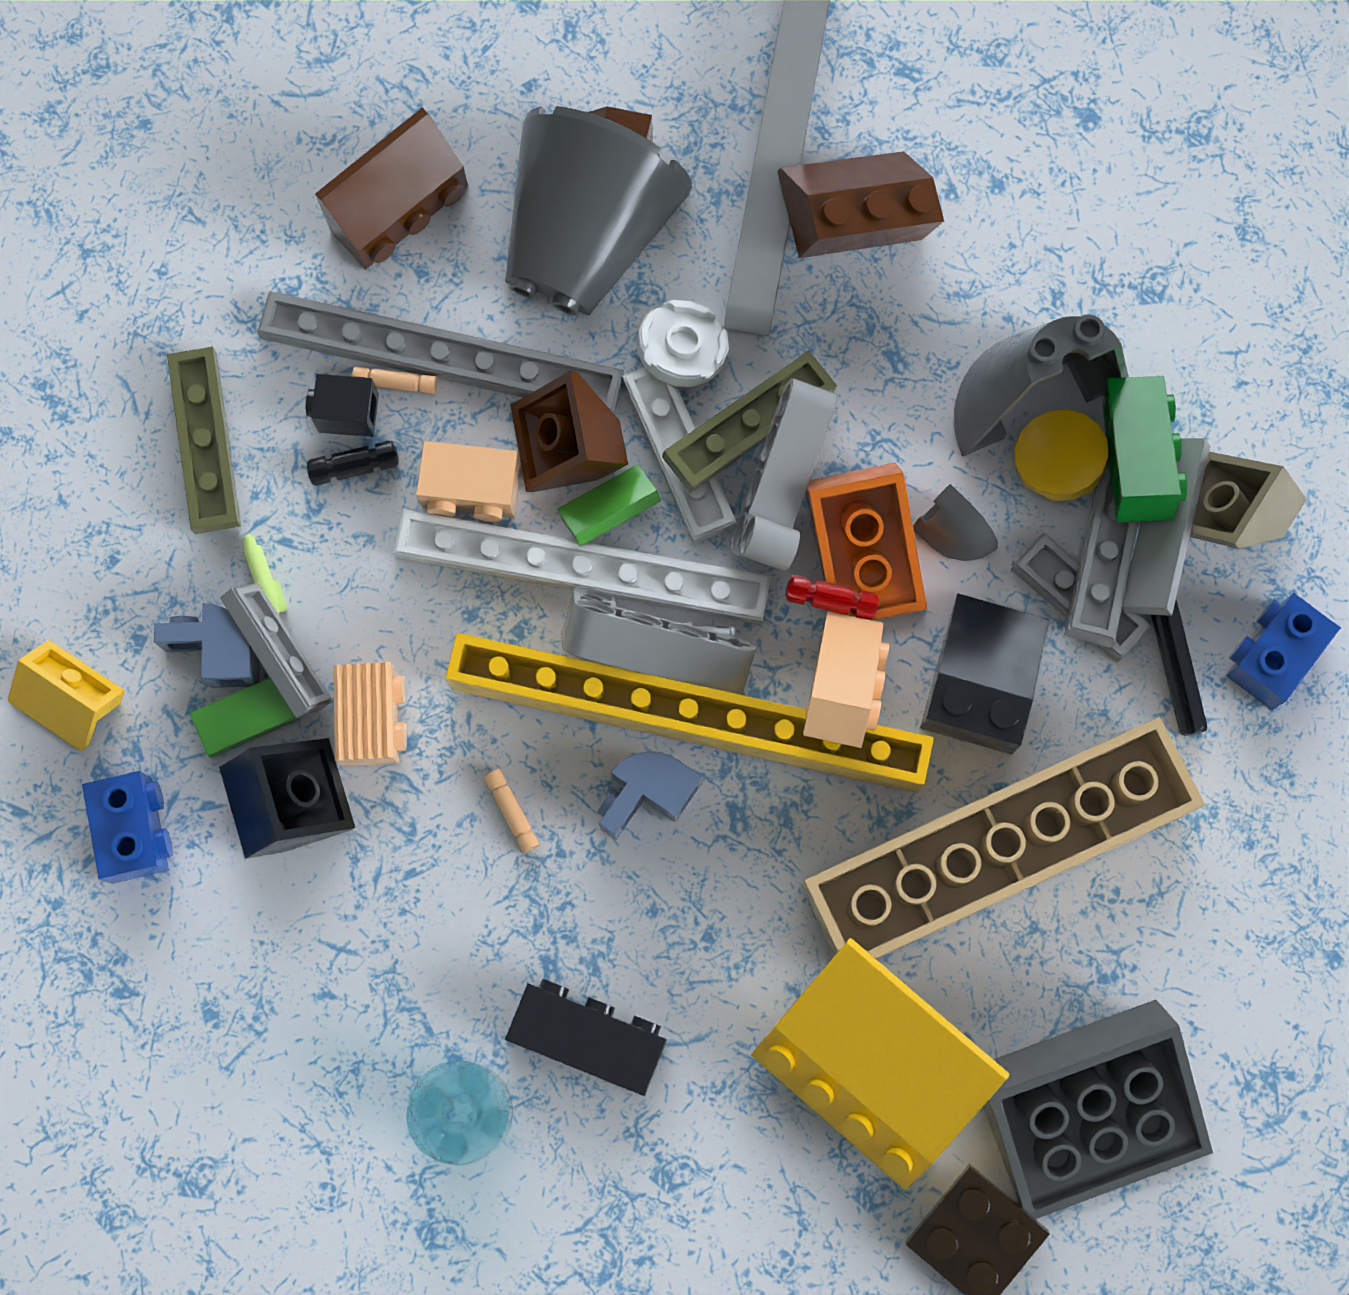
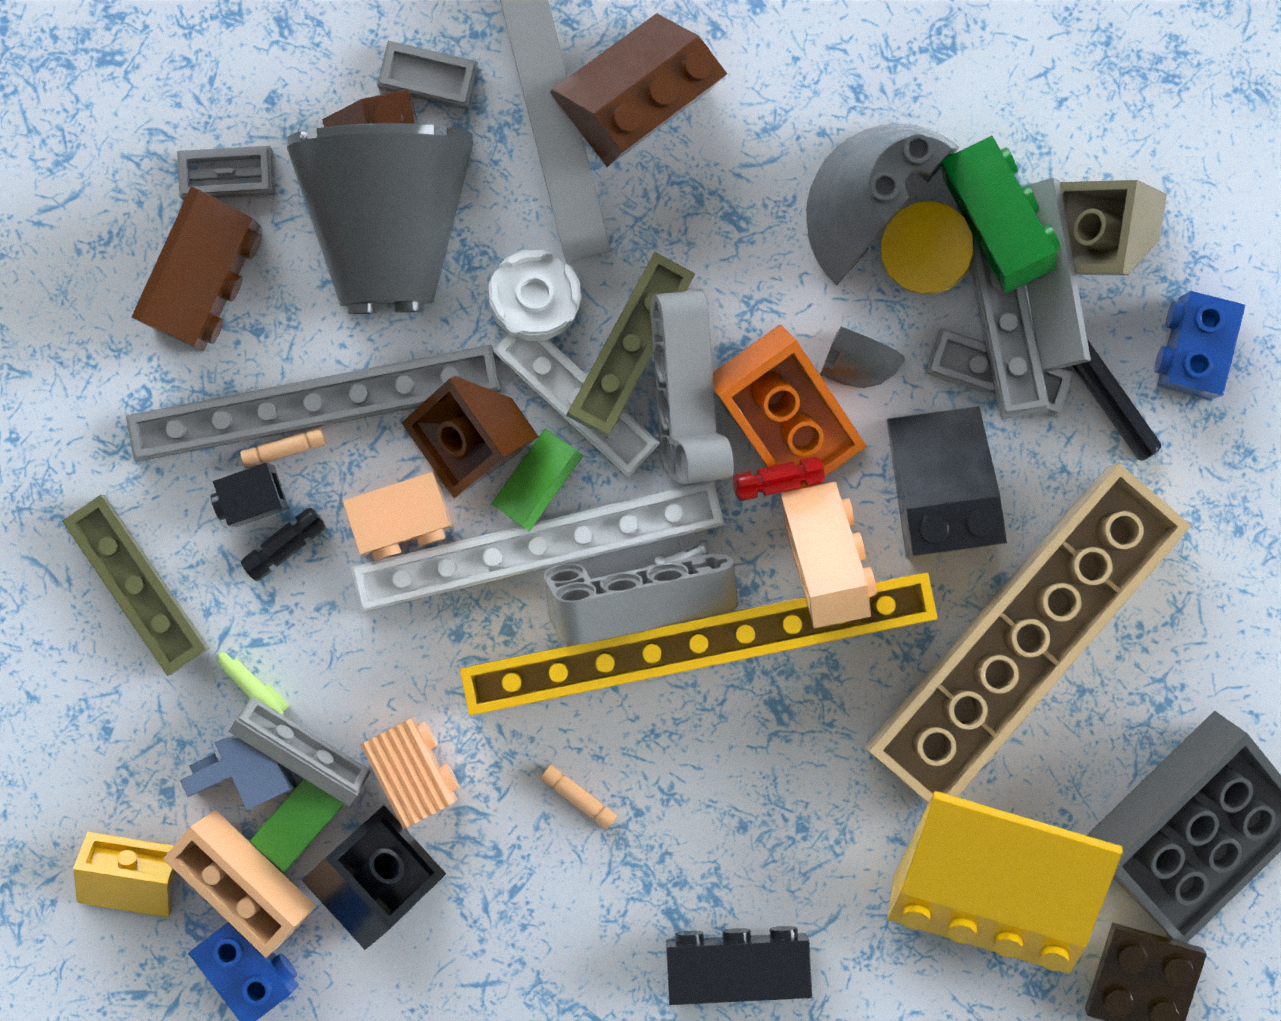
camera: 25 degrees left, 10 degrees up
sand blue brick [597,752,703,840] -> none
none -> light nougat brick [163,809,317,958]
none -> light grey tile [177,146,275,200]
none -> light grey tile [377,41,479,110]

